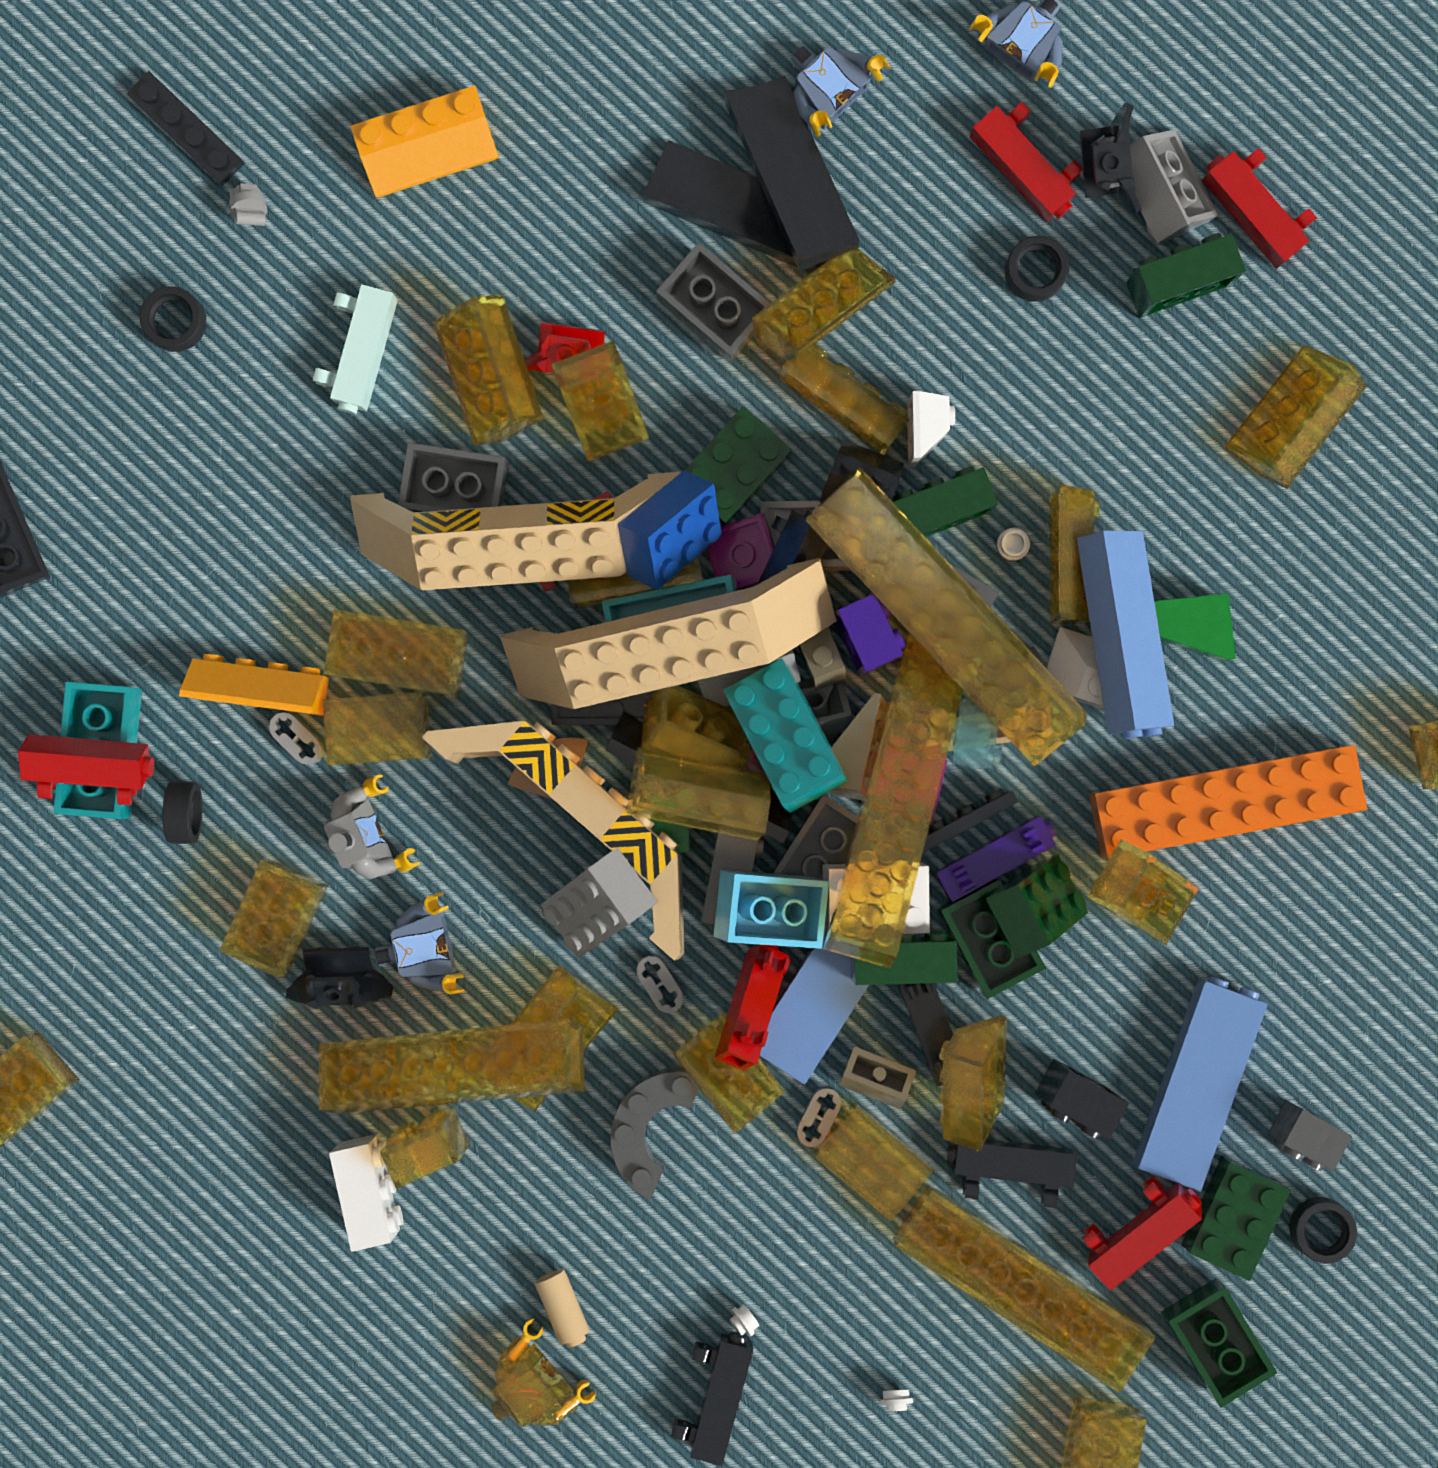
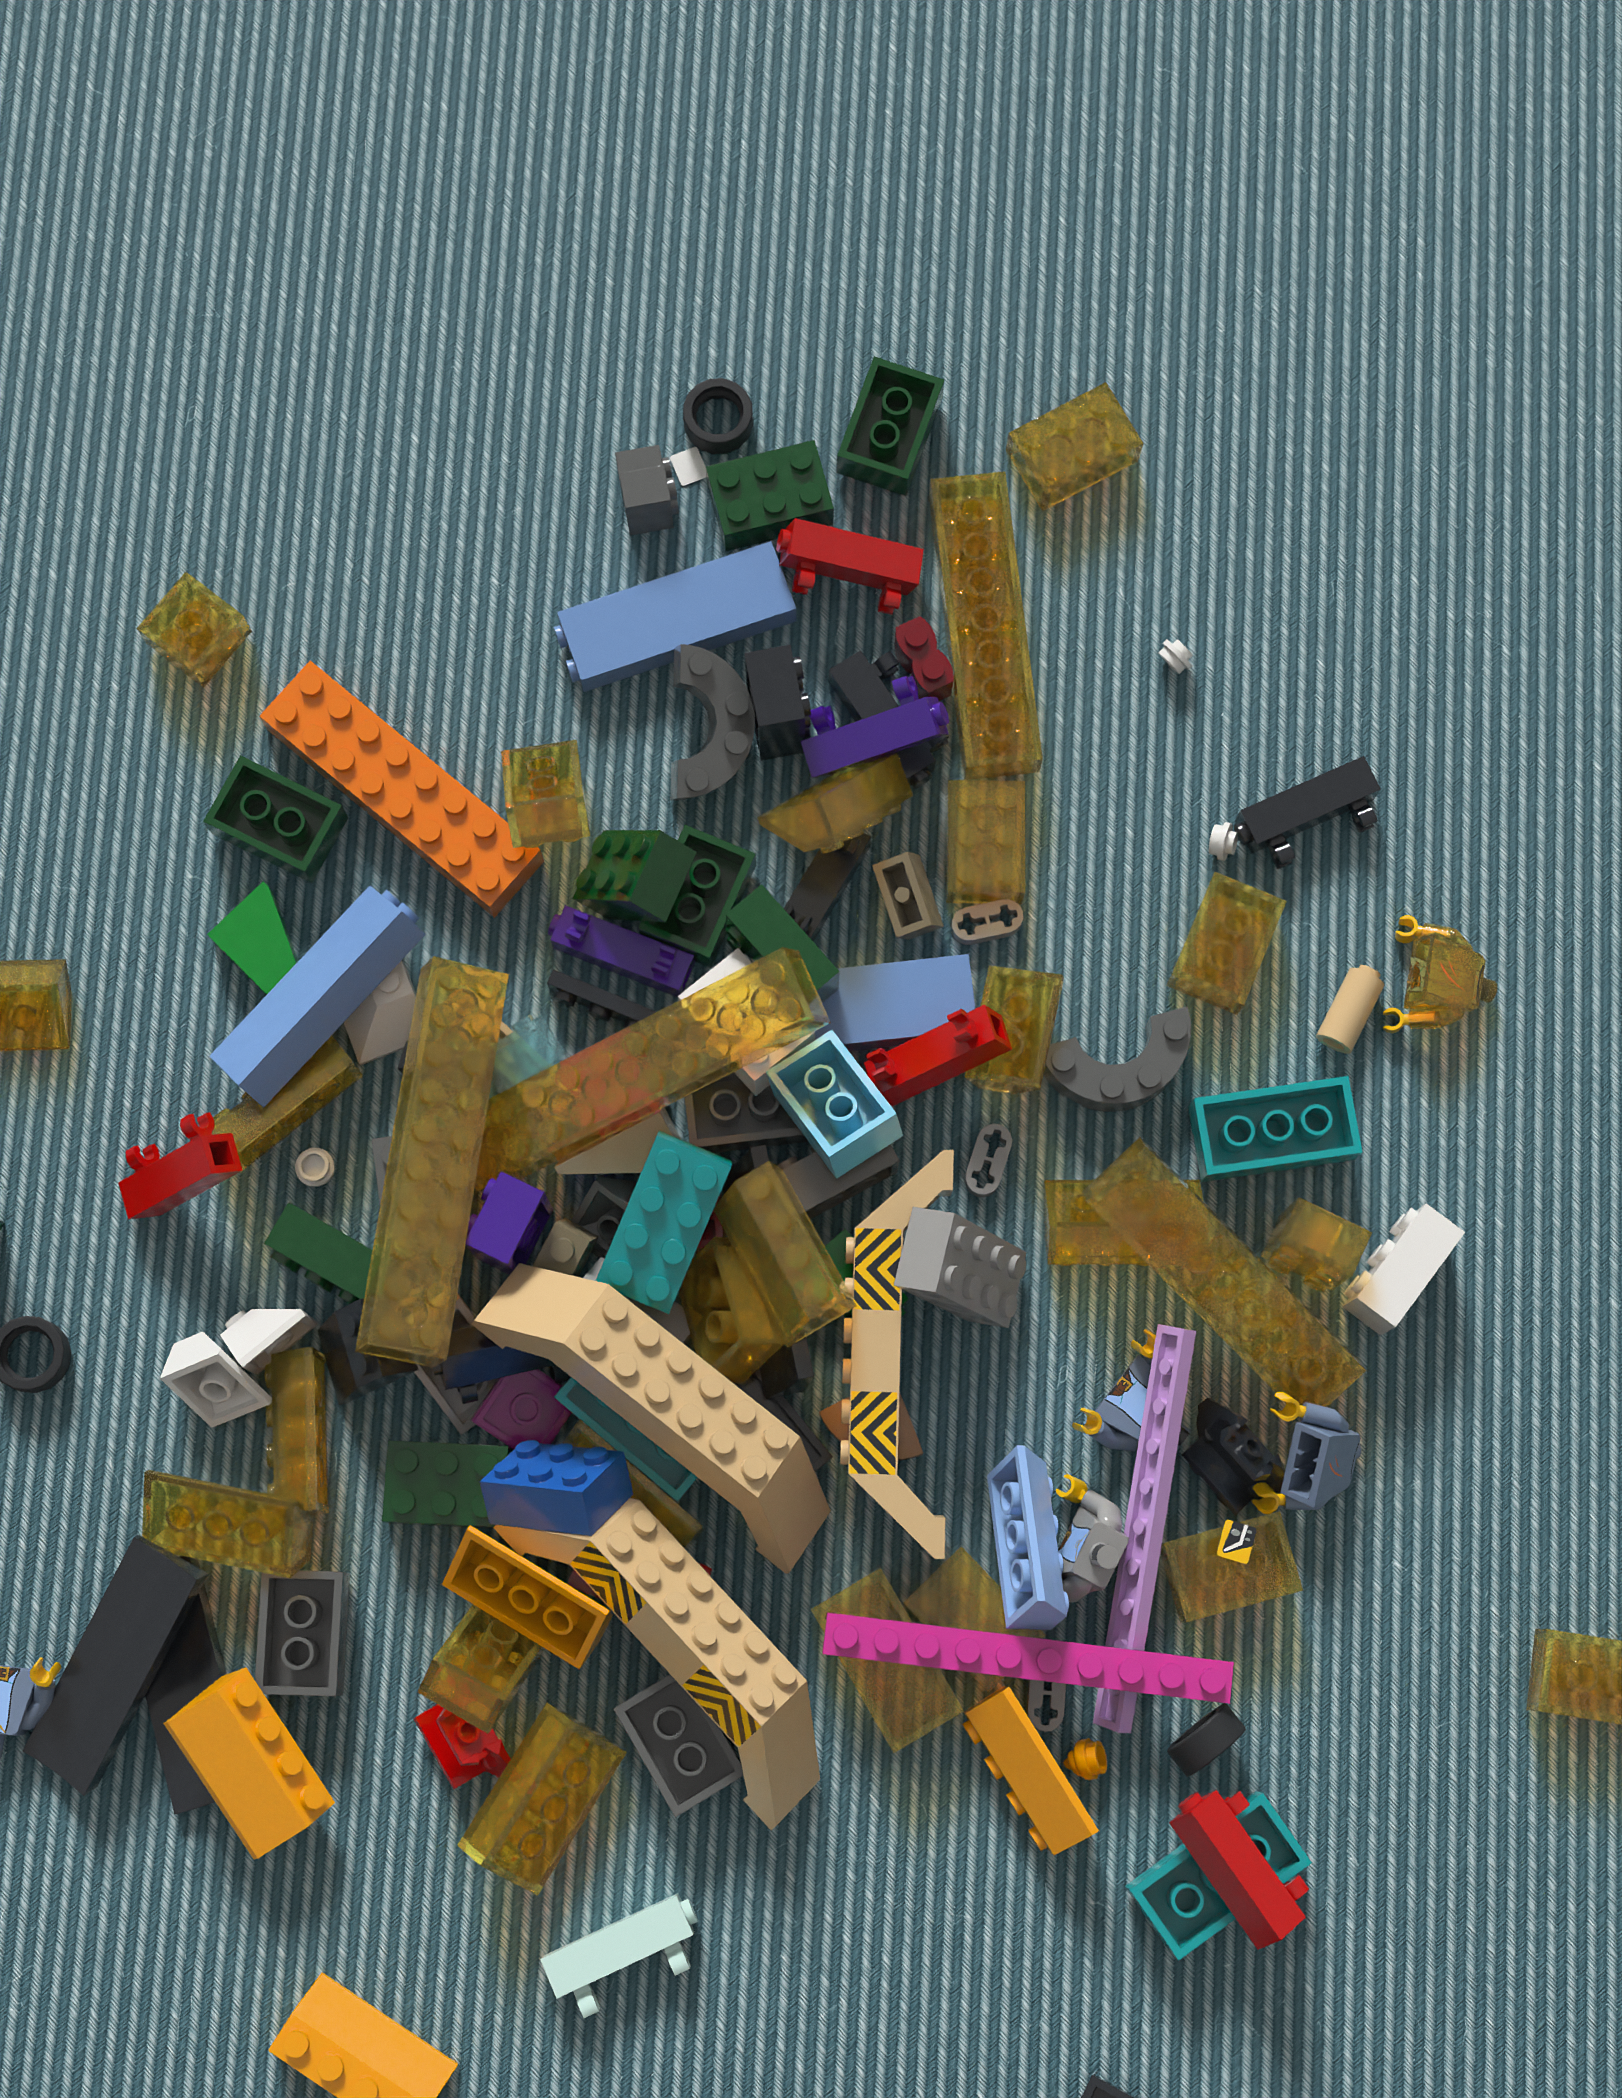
camera: 130 degrees left, 10 degrees down
none -> red brick [118,1112,243,1220]
none -> white slope [160,1332,272,1427]
none -> light orange slope [163,1667,335,1860]
none -> dark green brick [203,755,348,883]
none -> light orange slope [442,1525,613,1669]
none -> white sticker [670,447,706,486]
none -> dark grey brick [670,644,755,801]
none -> dark purple brick [801,676,949,778]
none -> dark pink plate [822,1612,1234,1704]
none -> dark red brick [894,616,954,701]
none -> light blue slope [987,1445,1069,1630]
none -> light orange plate [1063,1738,1107,1780]
none -> lavender plate [1093,1324,1196,1733]
none -> clear yellow brick [1166,872,1287,1015]
none -> teal brick [1188,1076,1363,1182]
none -> sticker [1217,1520,1256,1564]
none -> sand blue torso [1251,1392,1361,1514]

